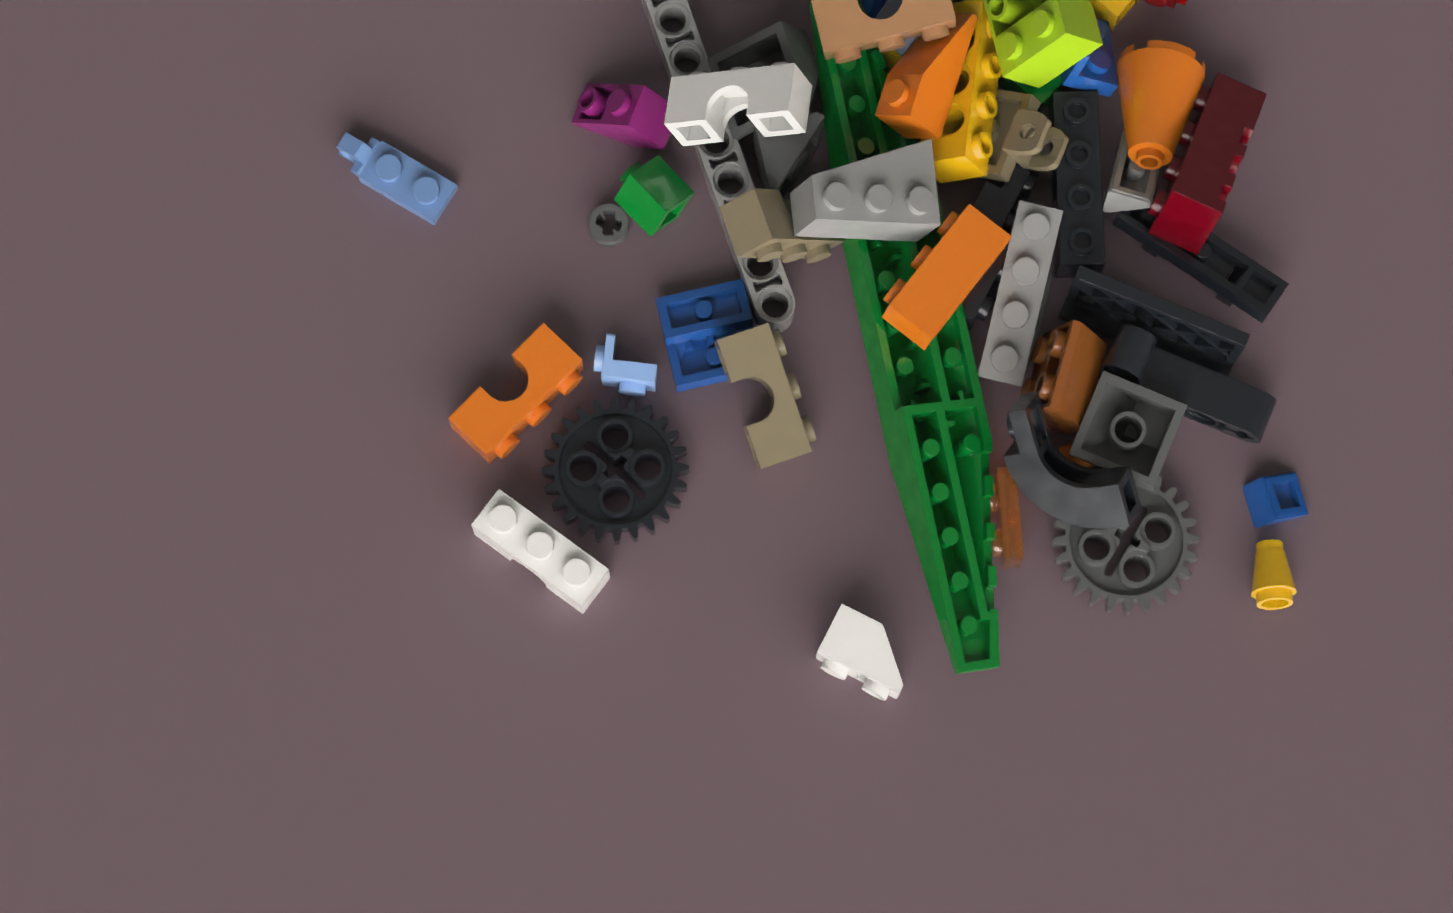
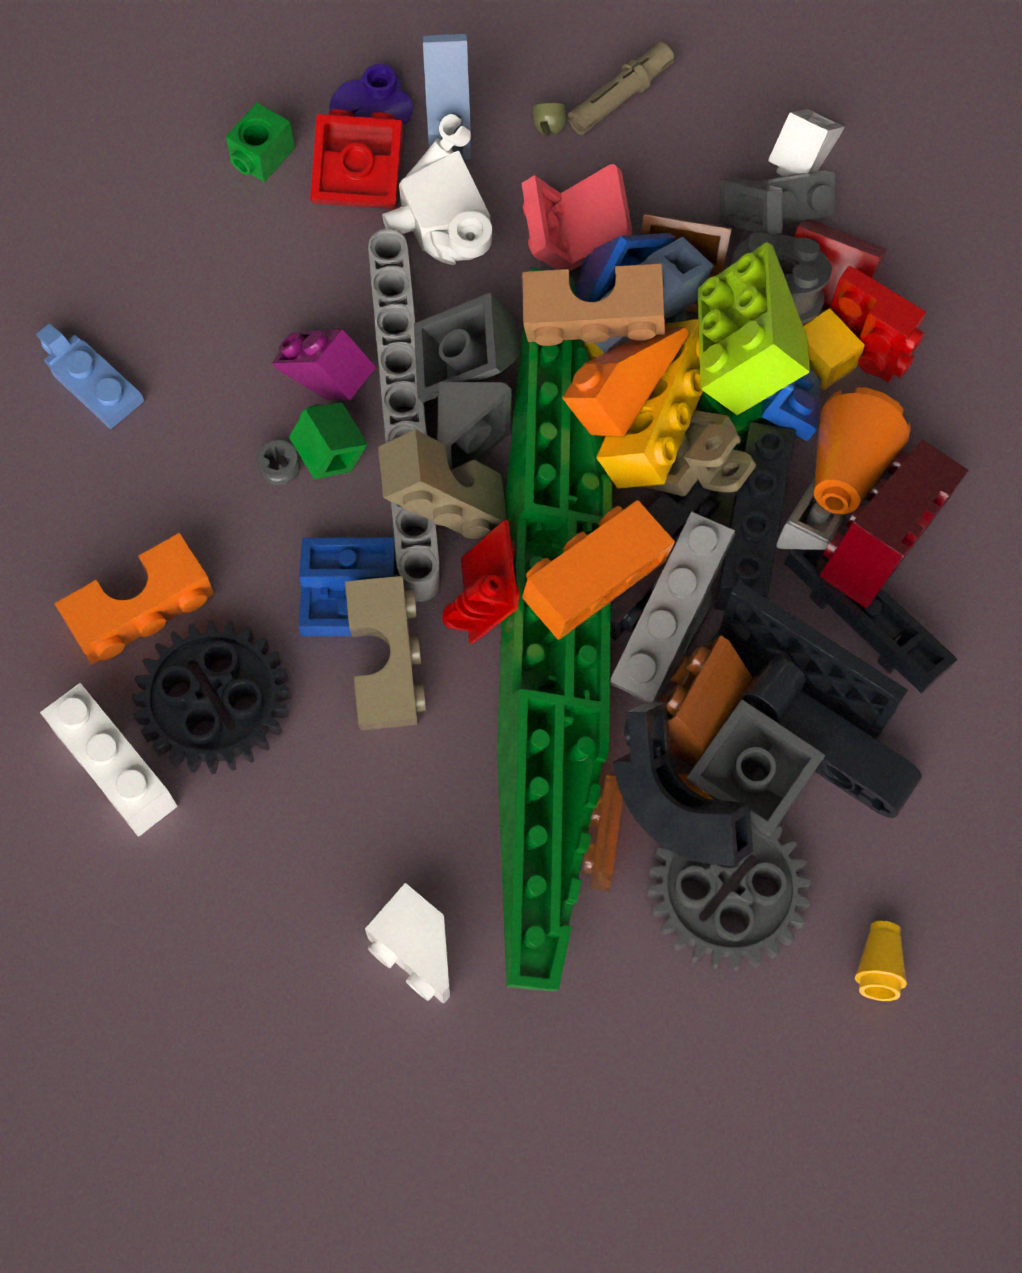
camera: 15 degrees right, 10 degrees down
light blue bracket [594,333,658,396] -> none
white arch [664,62,812,146] -> none
light grey wedge [790,139,941,242] -> none
blue slope [1243,471,1308,528] -> none
none -> red hinge [442,520,520,644]

